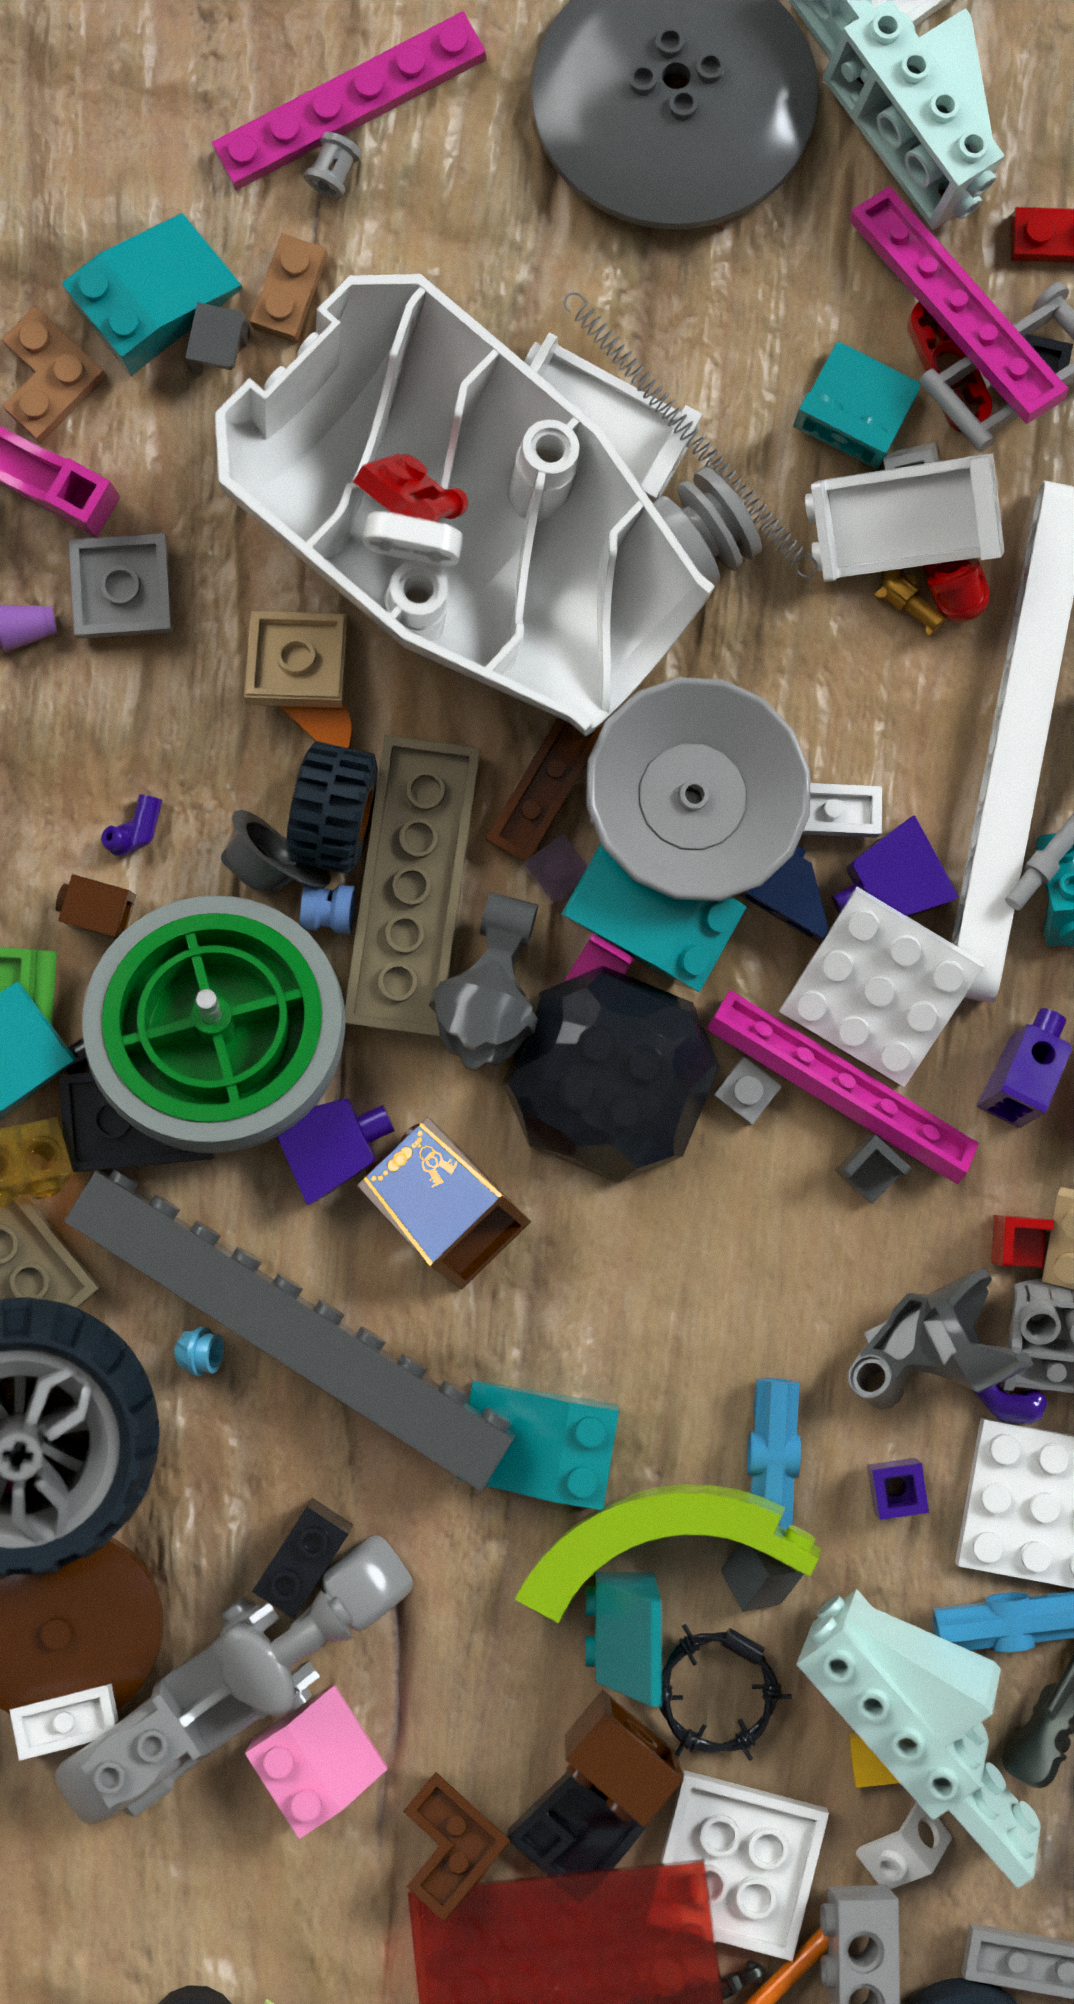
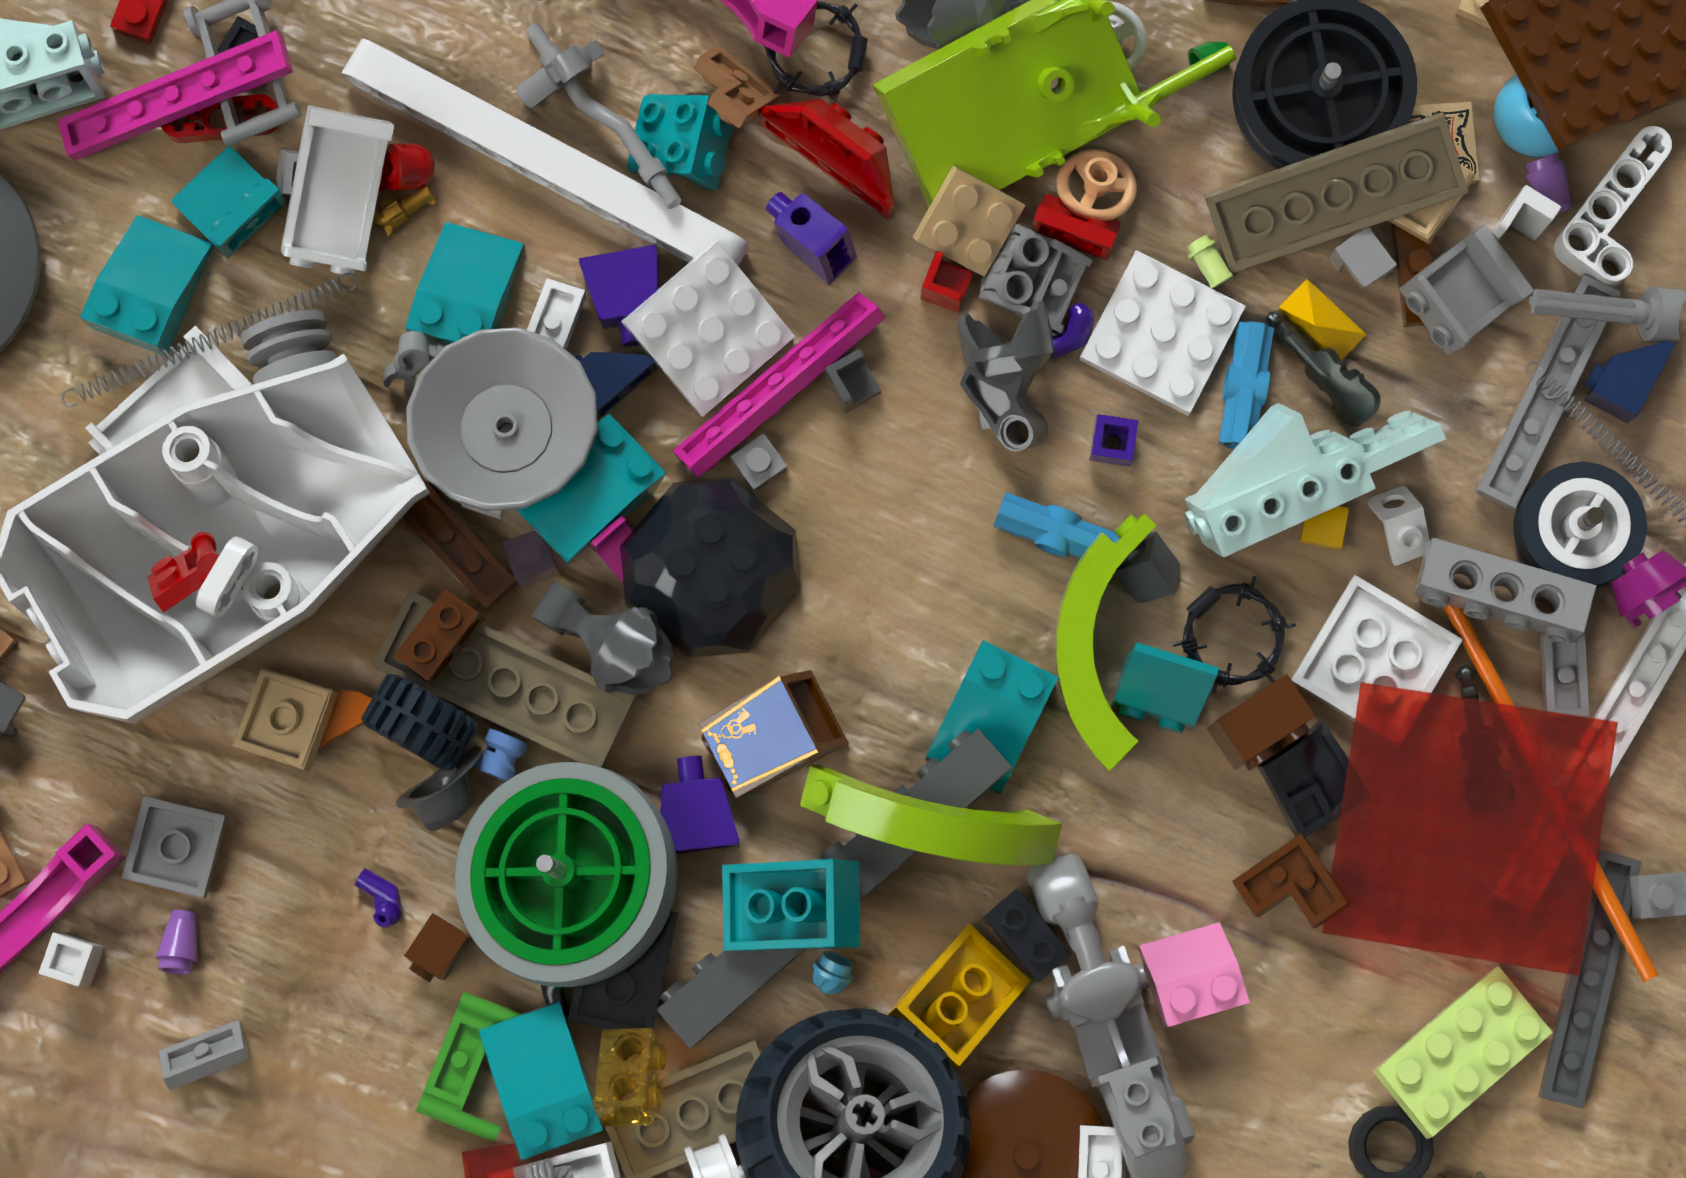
camera: 75 degrees left, 5 degrees down
none -> teal slope [80,215,214,357]
none -> light grey bar [384,331,446,393]
none -> reddish brown brick [394,588,484,686]
none -> teal slope [405,222,525,345]
none -> teal slope [722,859,861,951]
none -> lime arch [800,764,1063,866]
none -> yellow slope [886,923,1031,1070]

